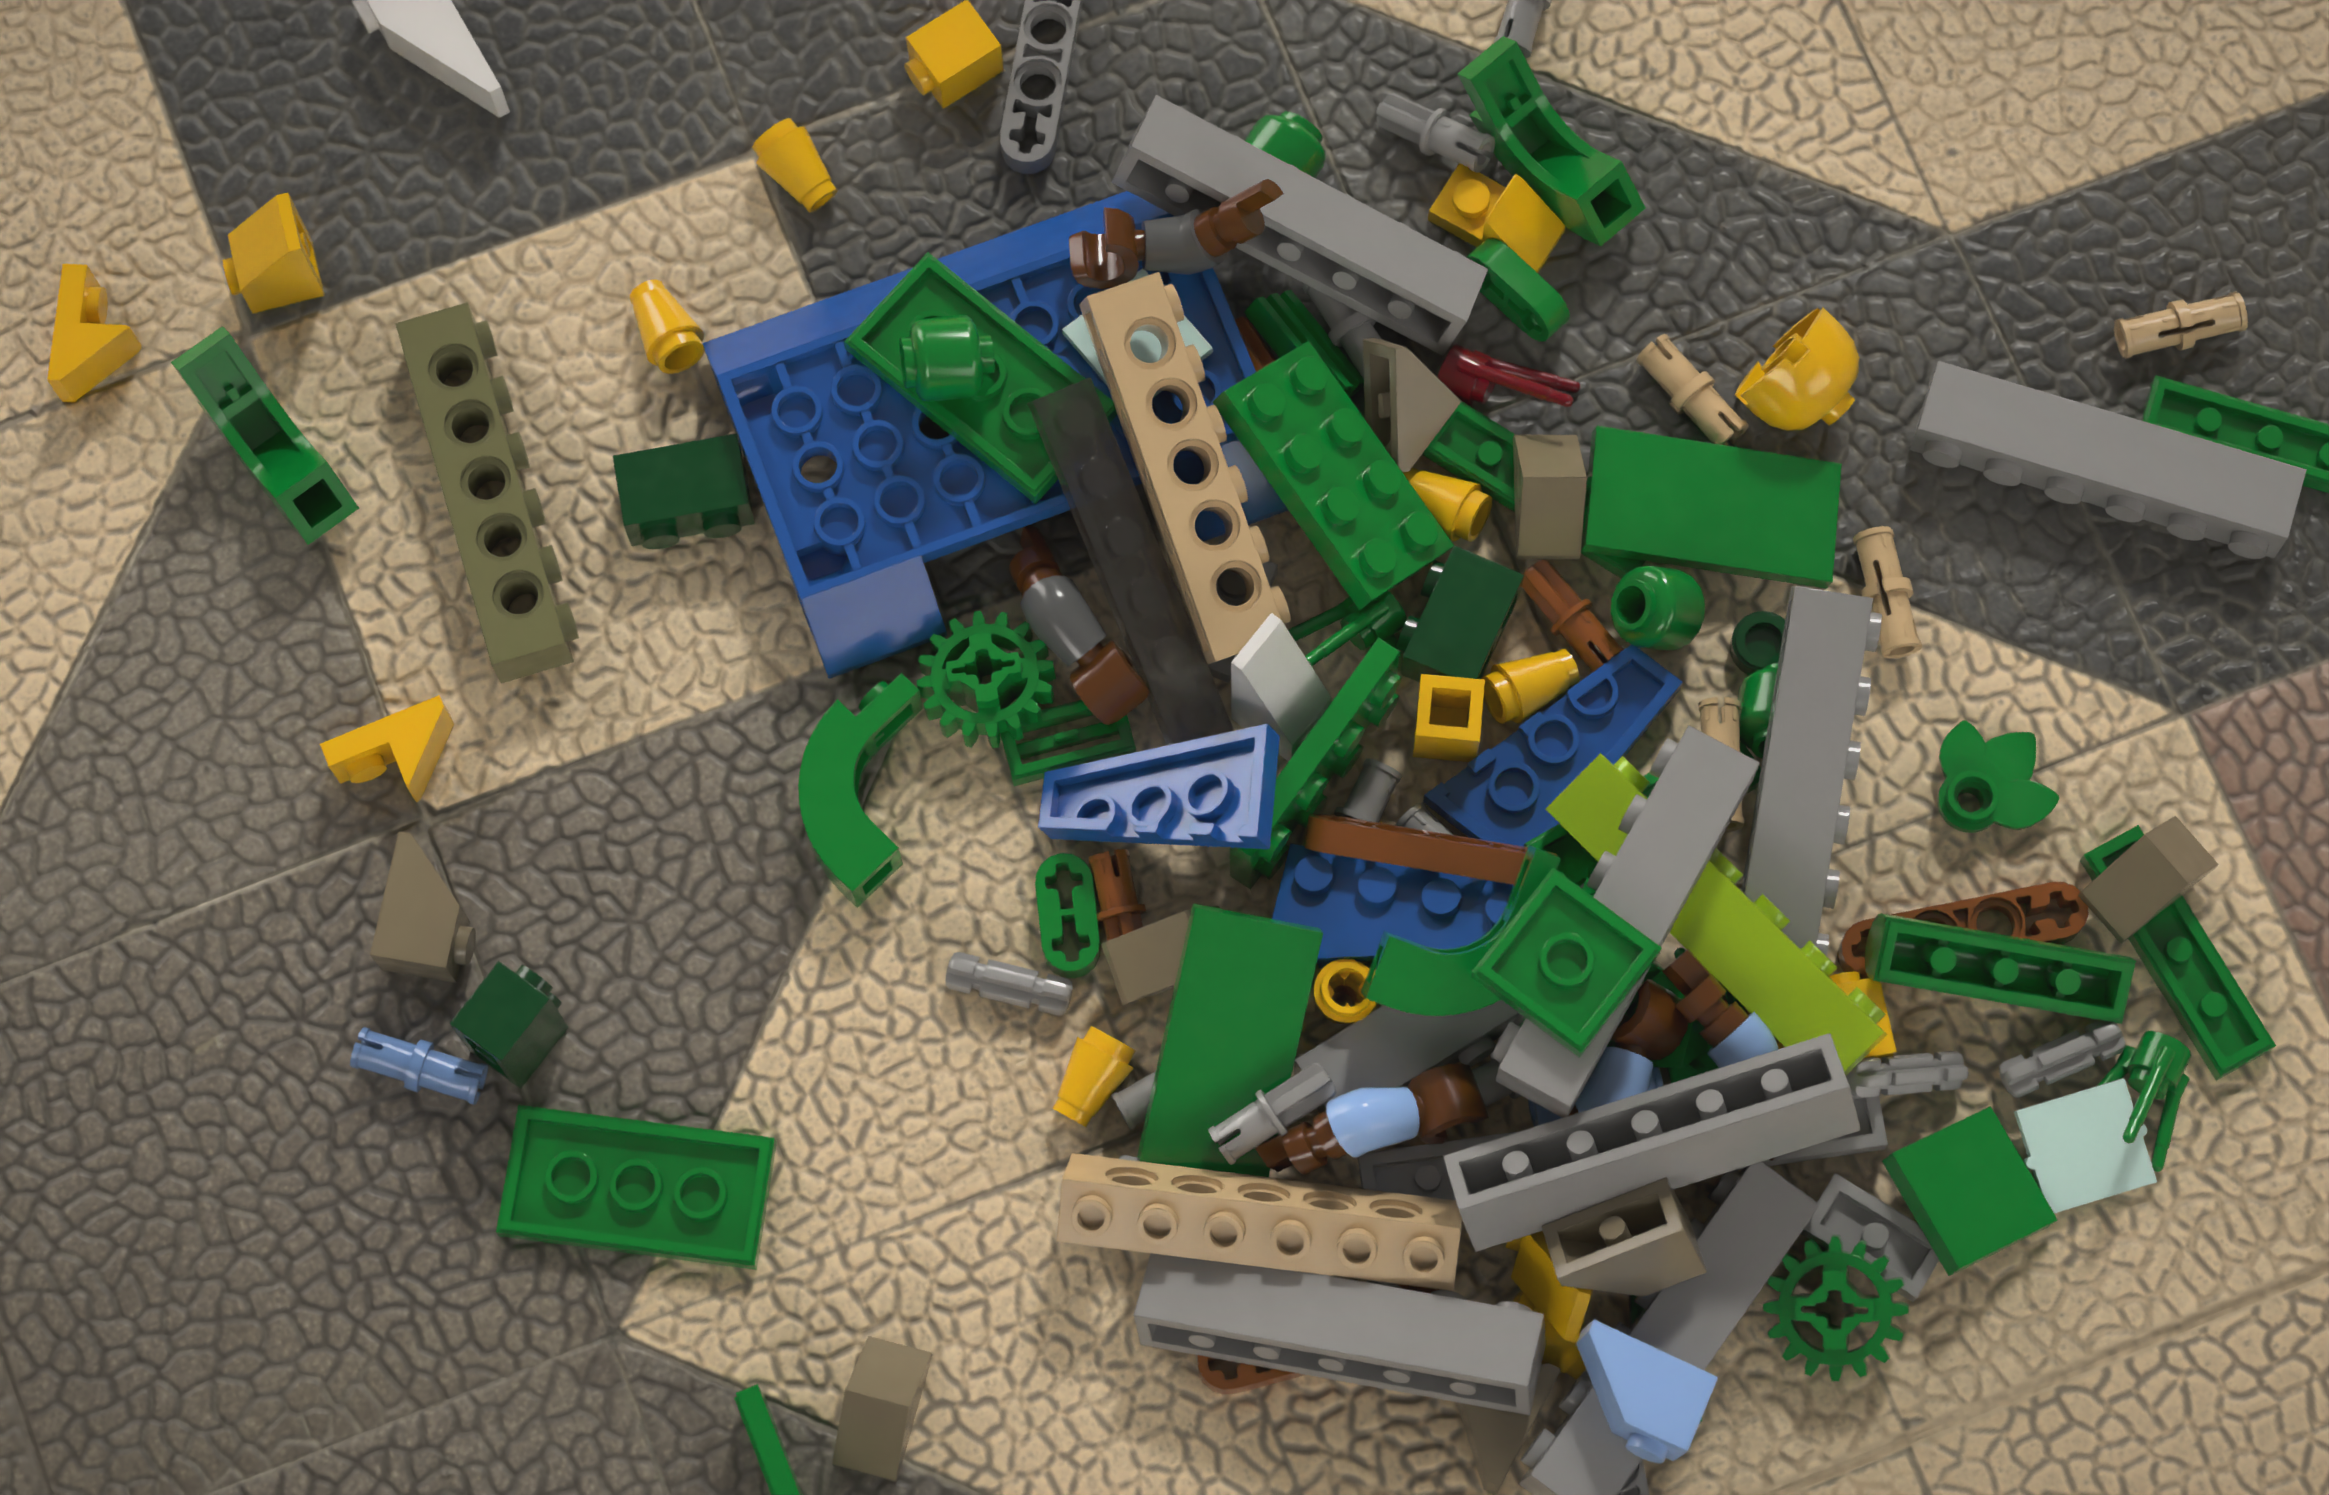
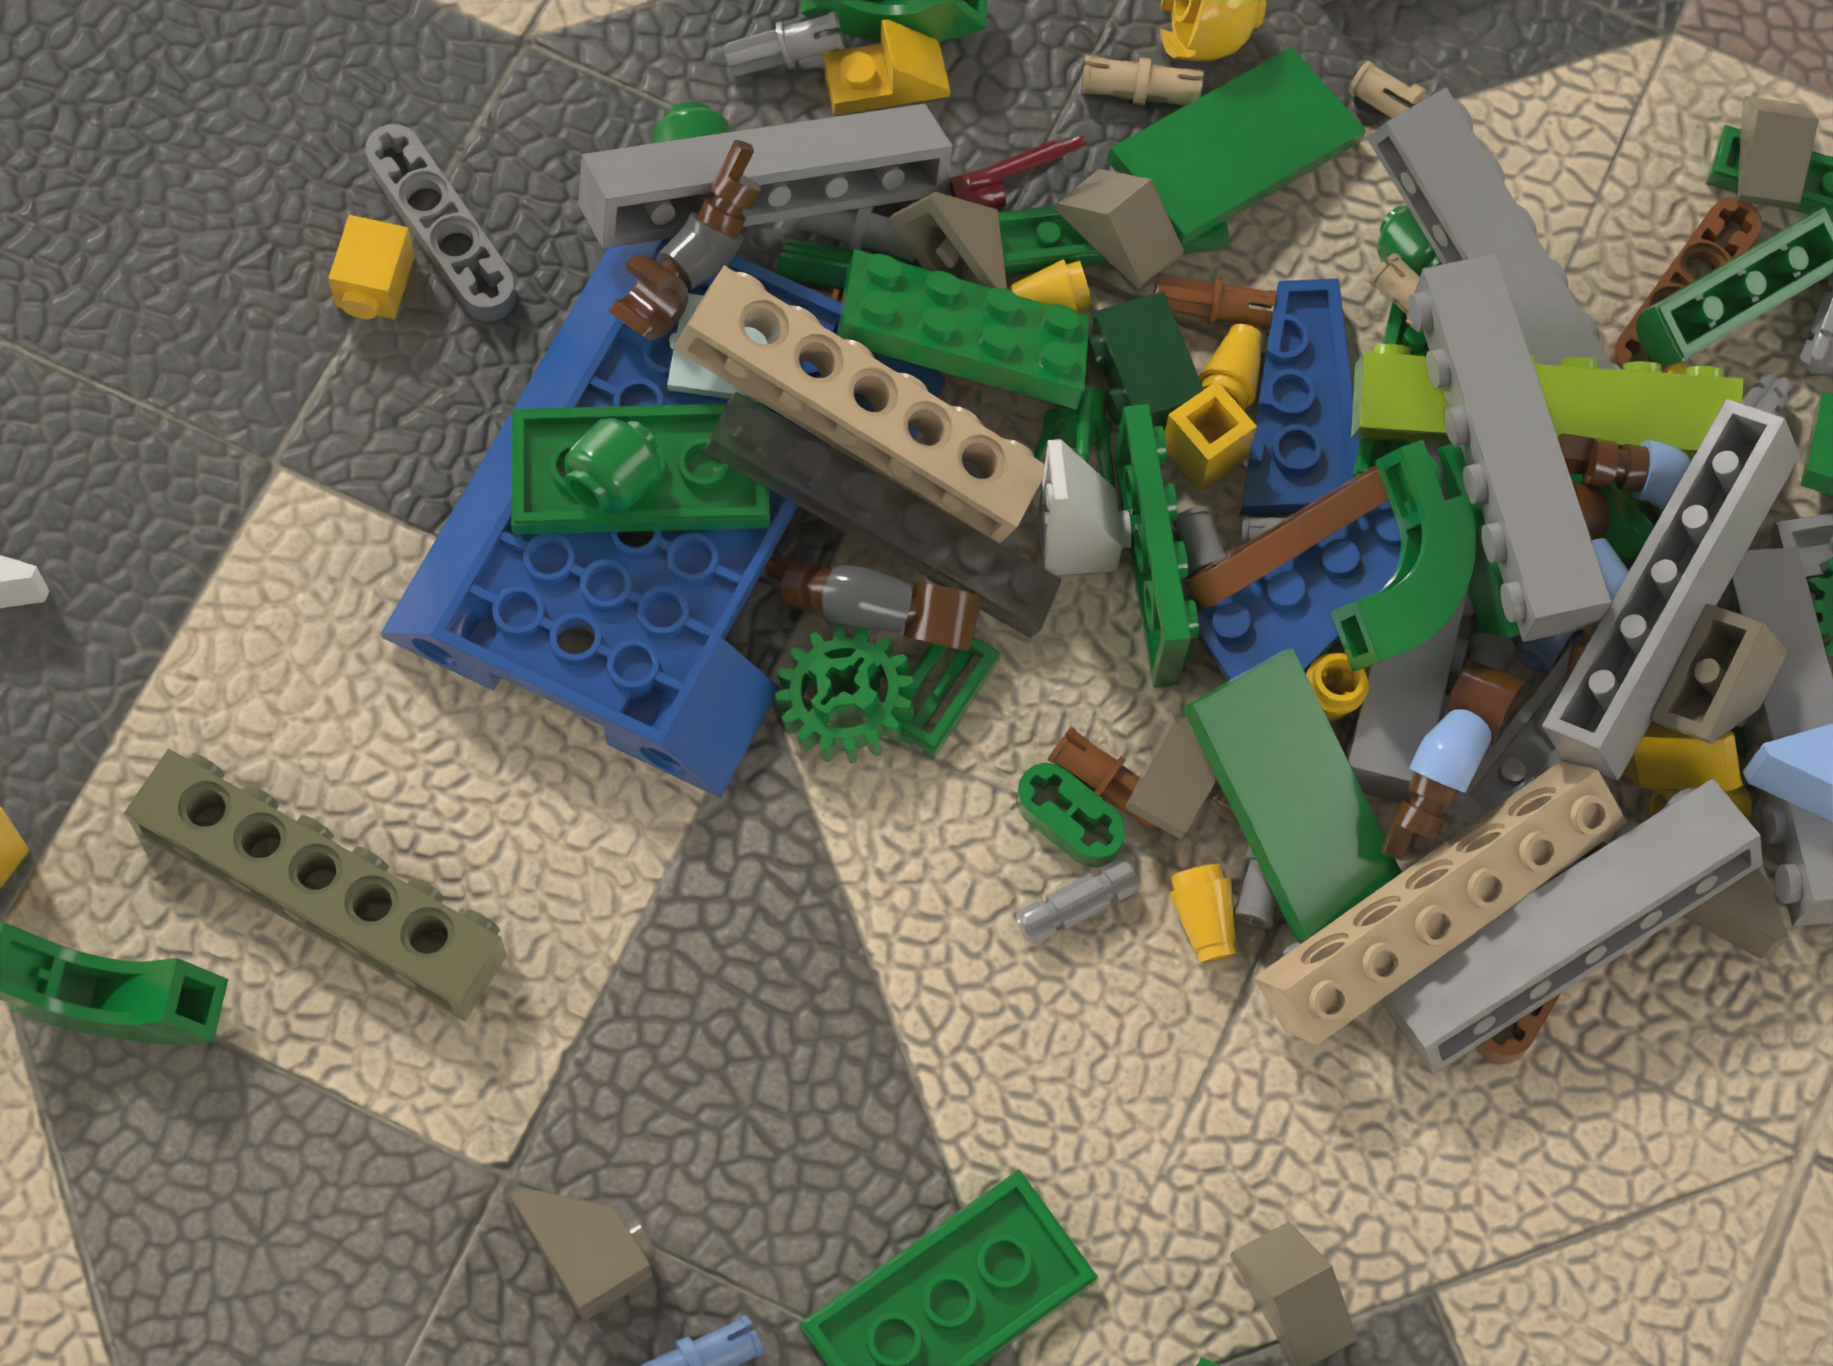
camera: 50 degrees left, 5 degrees down
yellow slope [320,695,454,803] -> none
dark green brick [449,961,569,1089] -> none
dark green brick [613,433,755,549] -> none
yellow cone [630,280,704,374] -> none
yellow cone [752,118,838,213] -> none
green arch [798,673,923,908] -> none
blue wing [1038,724,1280,849] -> none
light grey axle [1208,1063,1336,1165] -> none
green beam [1466,238,1570,342] -> none
green tile [1471,868,1662,1058] -> none
green head [1611,566,1705,651] -> none
dark green tile [1730,611,1785,675] -> none
green plate [1937,720,2059,833] -> none

